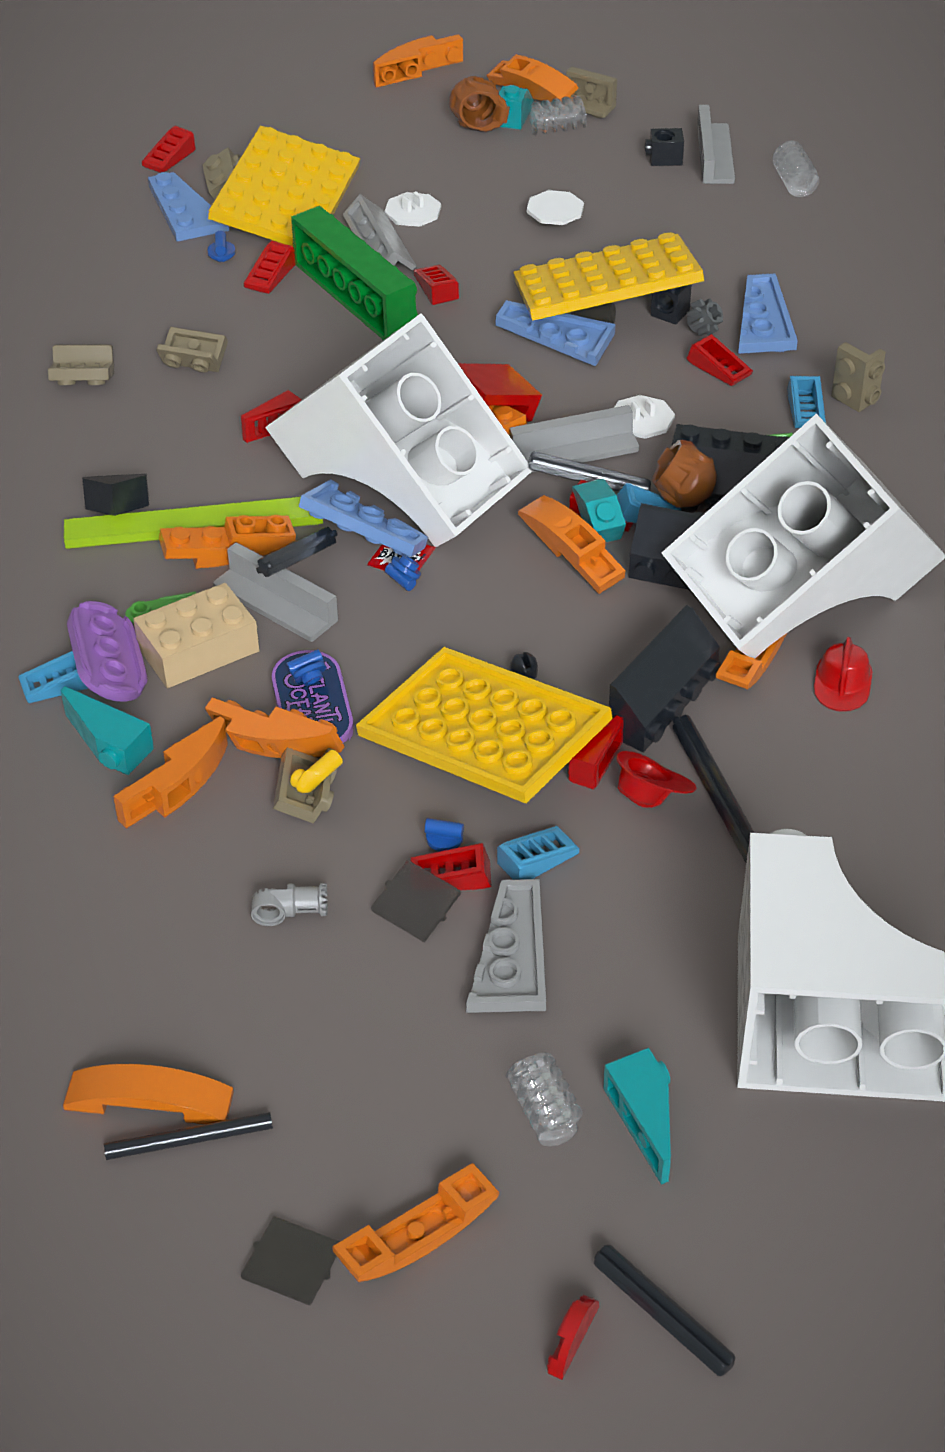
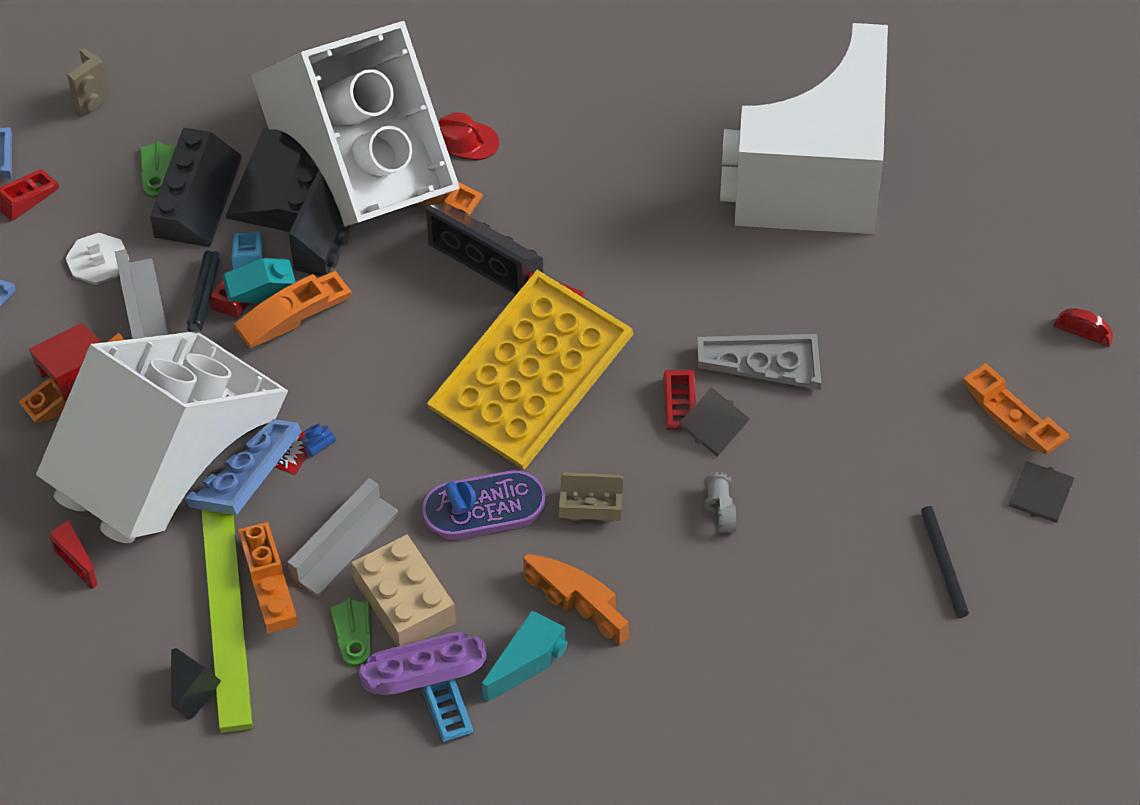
camera: 90 degrees left, 10 degrees up
orange slope [63,1064,234,1124] -> none
orange slope [205,697,345,758] -> none
black axle [256,527,338,577] -> none
yellow arm [290,750,343,793] -> none
blue plate [425,818,464,852] -> none
dark azure slope [497,826,580,880] -> none
clear piece [506,1052,583,1146] -> none
black hinge [510,652,538,679] -> none
black axle [594,1245,736,1377] -> none
teal slope [603,1048,671,1185] -> none
red piece [617,751,697,808] -> none
dark orange helmet [652,440,717,508] -> none
black axle [673,714,755,864] -> none
dark azure slope [787,376,826,428] -> none

